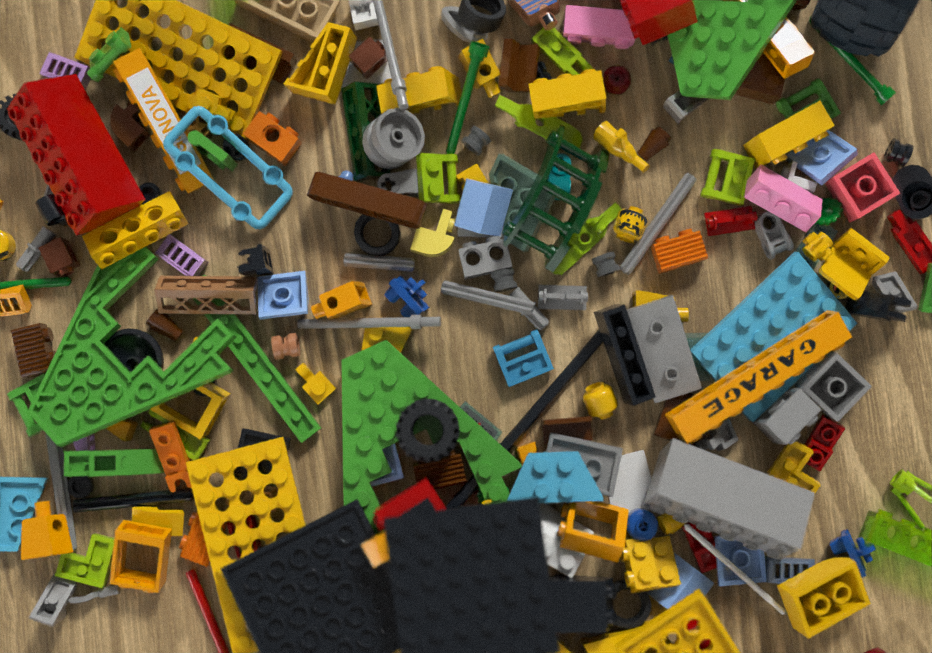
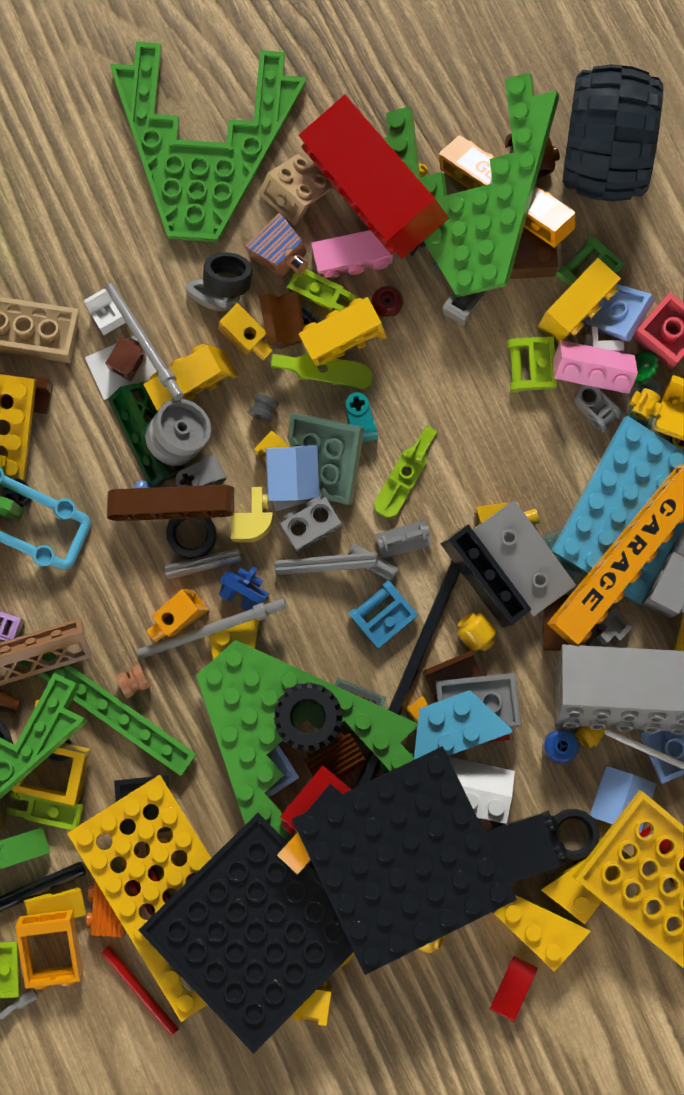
camera: 15 degrees left, 5 degrees down
orange plate [149,421,192,493] -> none
black hinge [238,244,274,277] -> none
orange brick [243,111,302,166] -> none
light blue slope [257,271,309,320] -> none
yellow wedge [283,22,357,105] -> none
yellow plate [295,363,337,405] -> none
lime plate [416,153,461,204] -> none
green piece [446,41,490,154] -> none
dark grey wheel [491,268,517,292] -> none
dark green fence [502,124,610,272] -> none
light orange window [557,501,629,563] -> none
dark grey wheel [591,251,620,278] -> none
yellow piece [593,121,650,173] -> none
white sticker [608,450,651,513] -> none
yellow head [613,206,648,244] -> none
light grey axle [620,173,696,275] -> none
yellow plate [620,536,681,593] -> none
reddish brown cone [636,126,672,162] -> none
orange brick [650,228,708,274] -> none
red slope [682,522,717,574] -> none
red hinge [704,206,757,237] -> none
green piece [808,16,896,106] -> none

